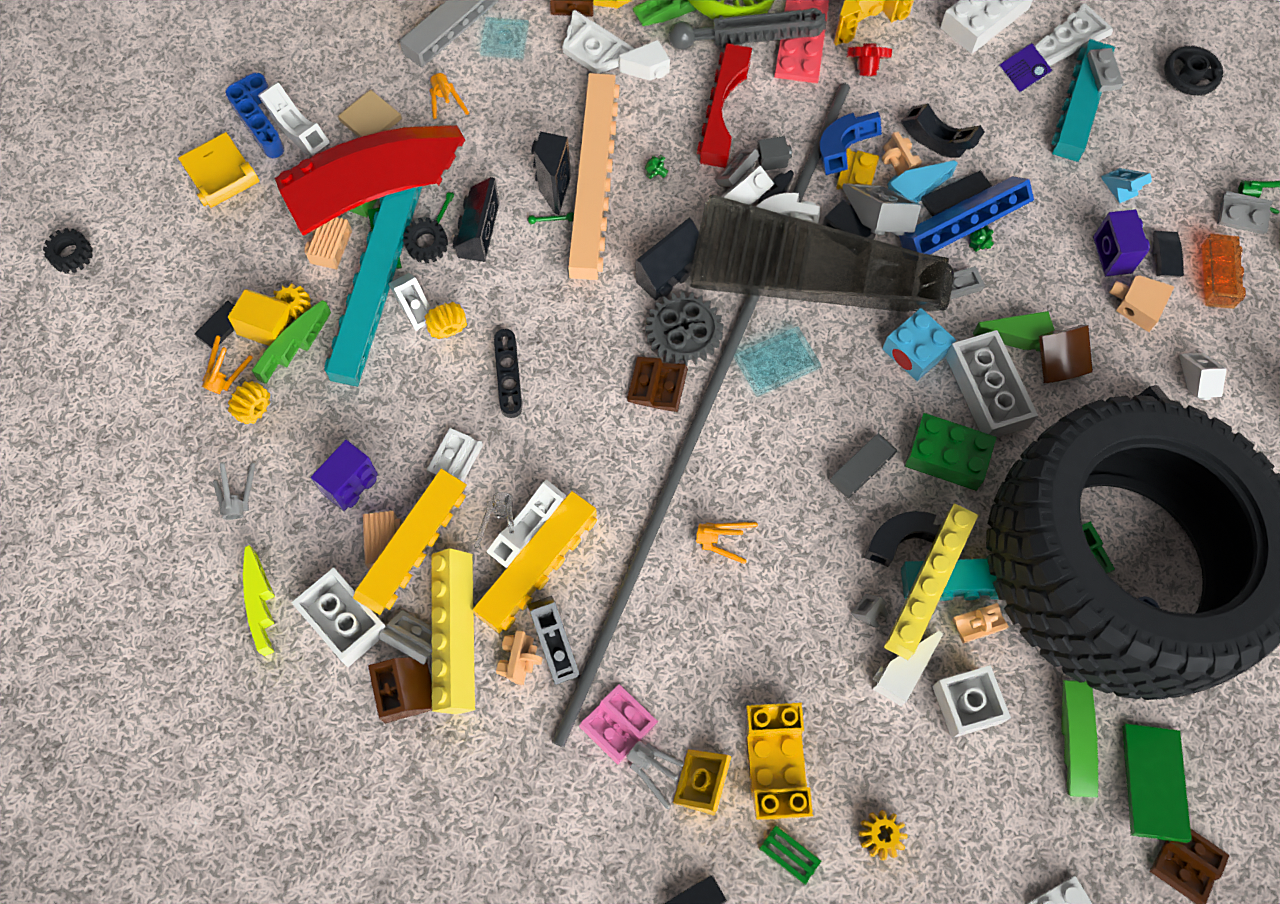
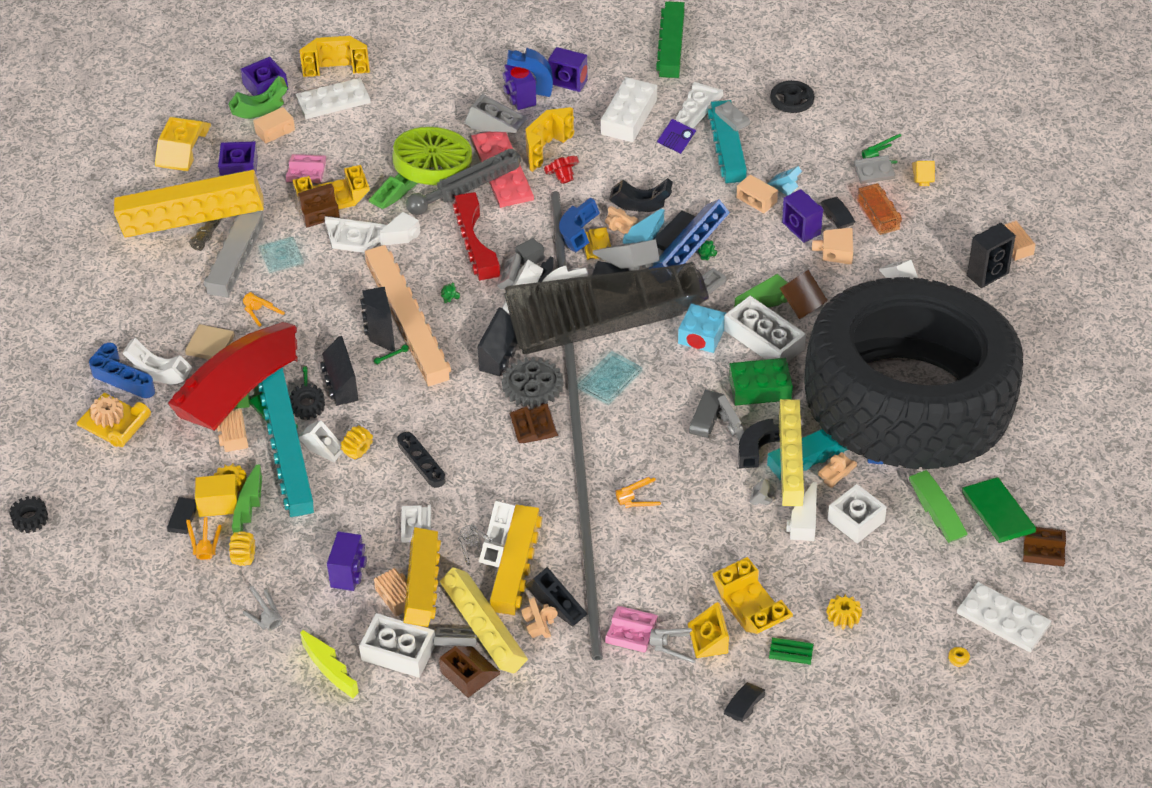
camera: 25 degrees left, 20 degrees down
none -> light nougat gear [90,396,124,428]
none -> light grey plate [718,395,744,440]
none -> light nougat brick [736,175,778,213]

